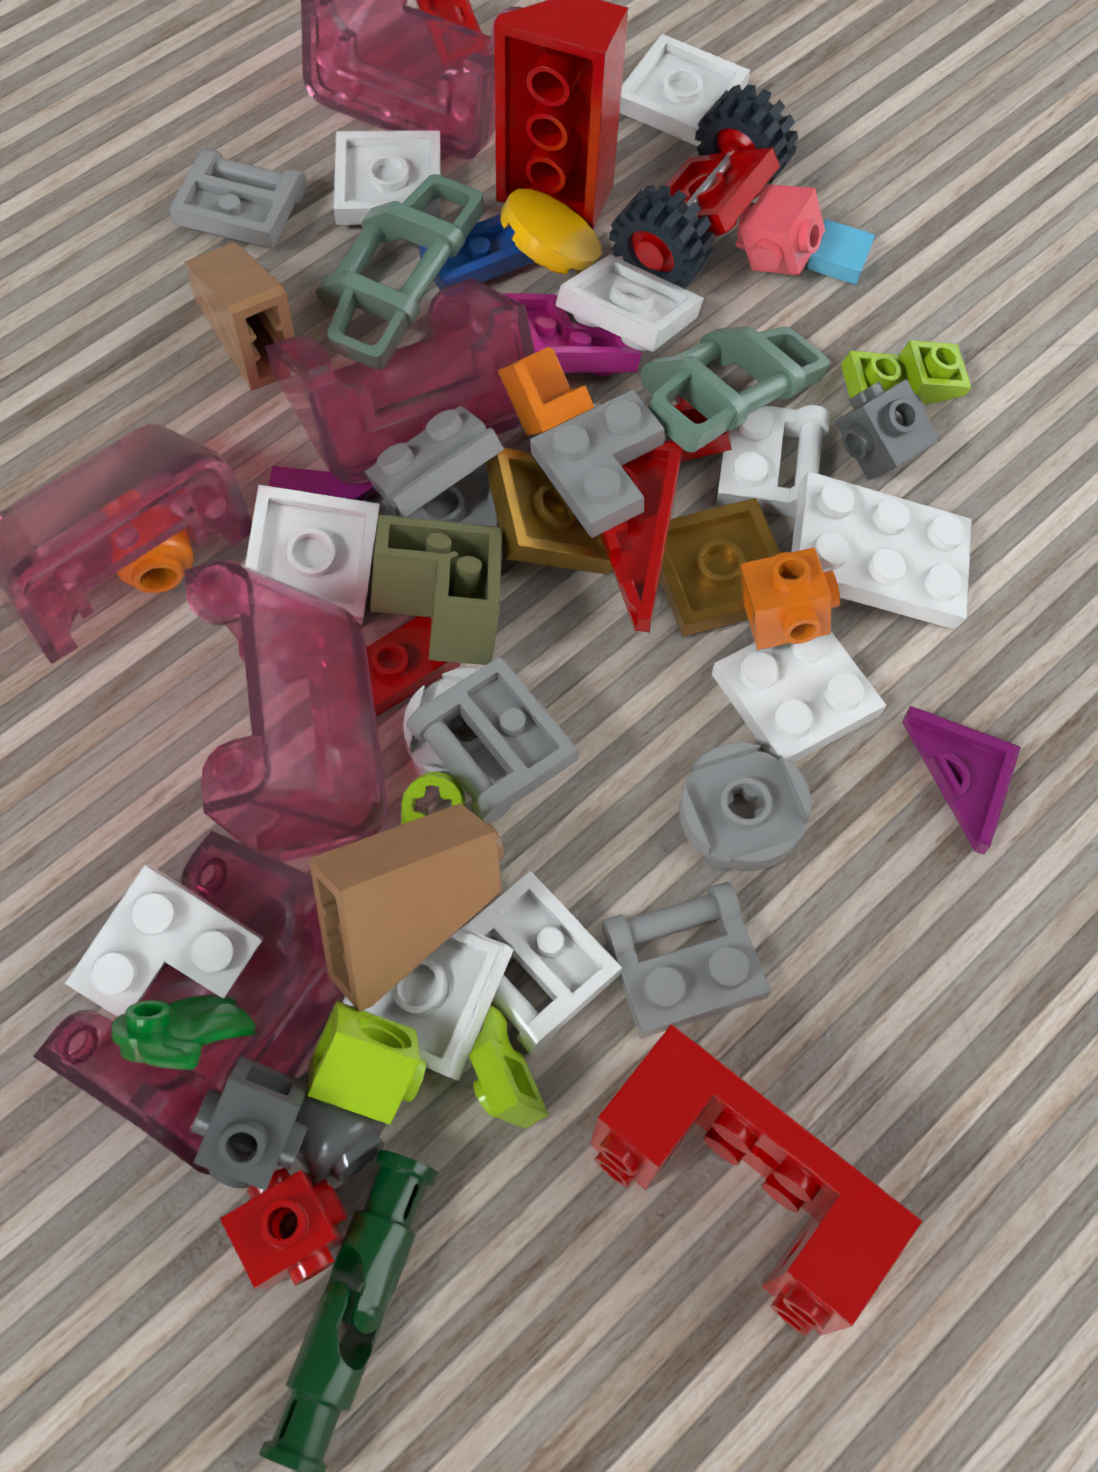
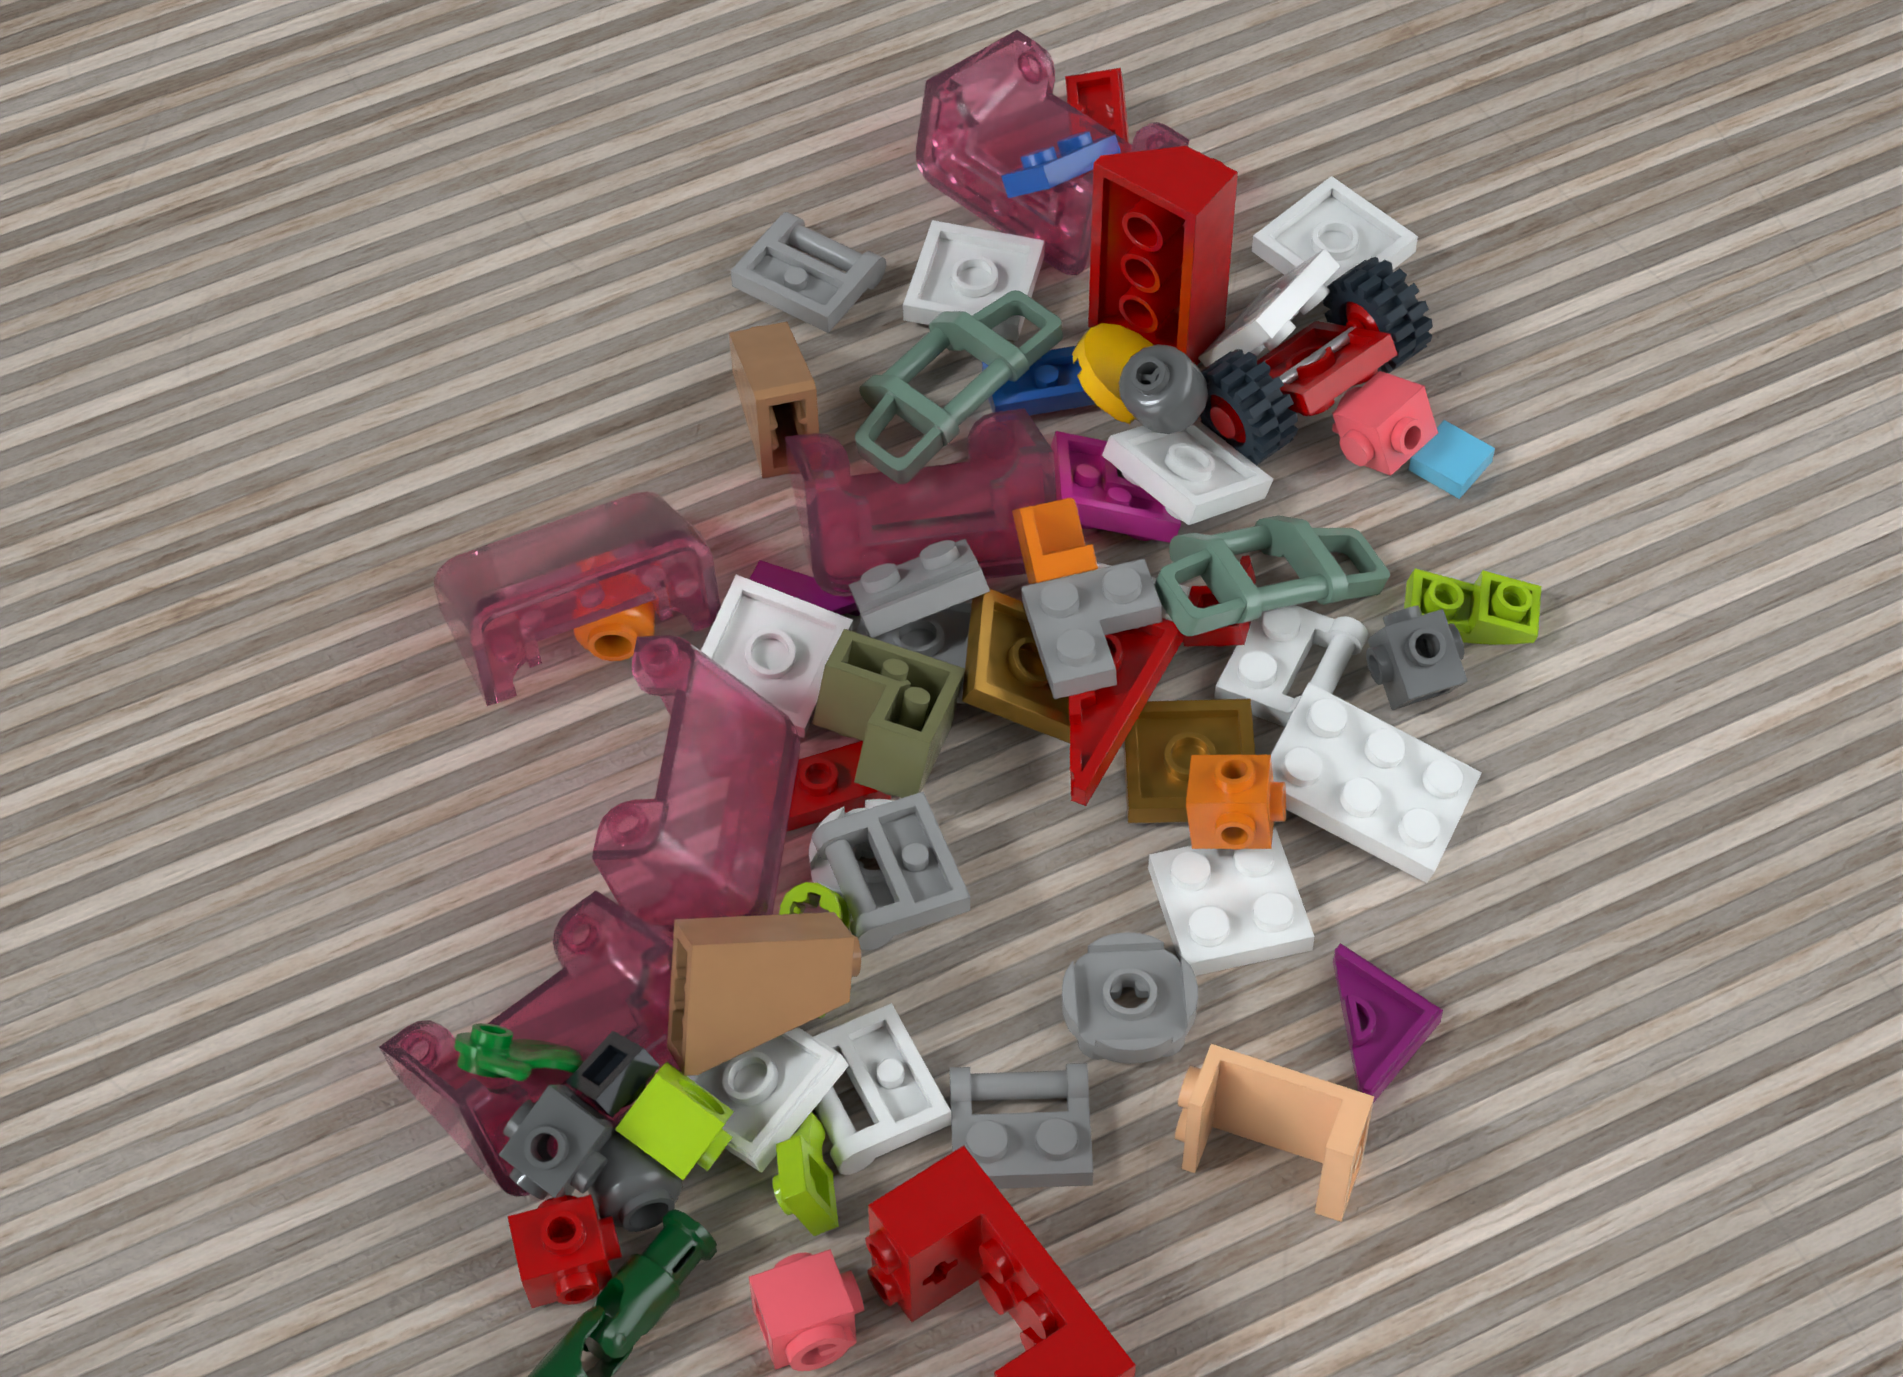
camera: 20 degrees right, 10 degrees down
white plate [65,864,265,1017] -> none
none -> black plate [566,1031,660,1118]
none -> coral brick [749,1249,864,1371]
none -> blue plate [1001,131,1121,198]
none -> dark grey head [1119,344,1208,434]
none -> light nougat panel [1175,1044,1374,1222]
none -> white plate [1198,249,1340,367]

